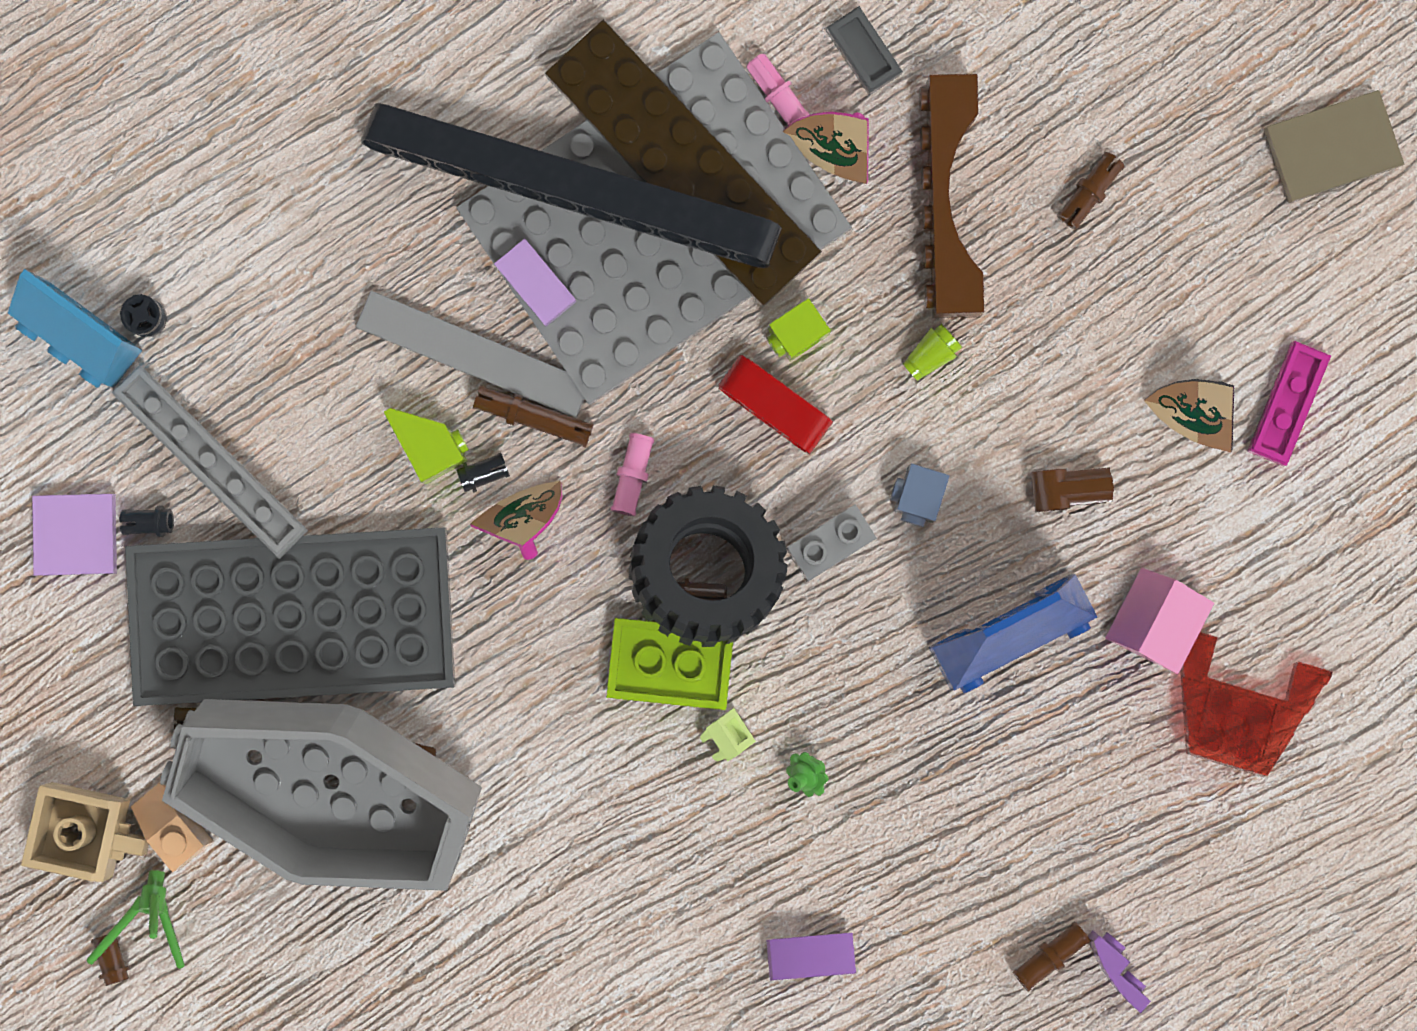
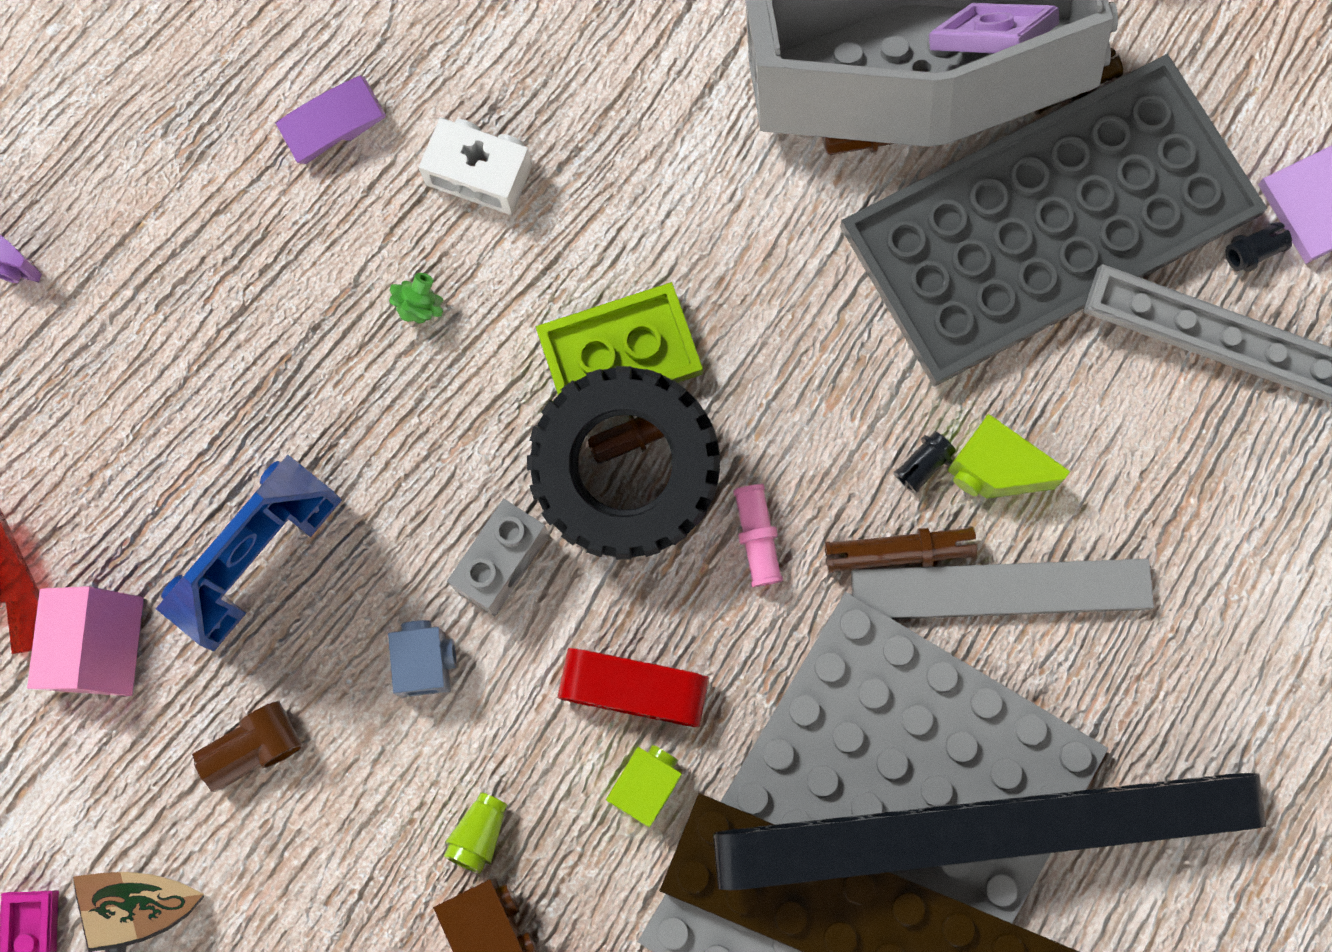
camera: 160 degrees right, 10 degrees down
shield [470,480,563,560] -> none
lavender tile [494,239,577,327] -> none
yellowish green tile [700,708,756,762] -> none
reddish brown pin [1012,921,1091,992] -> none
none -> white brick [419,117,532,215]
none -> lavender tile [929,3,1059,53]

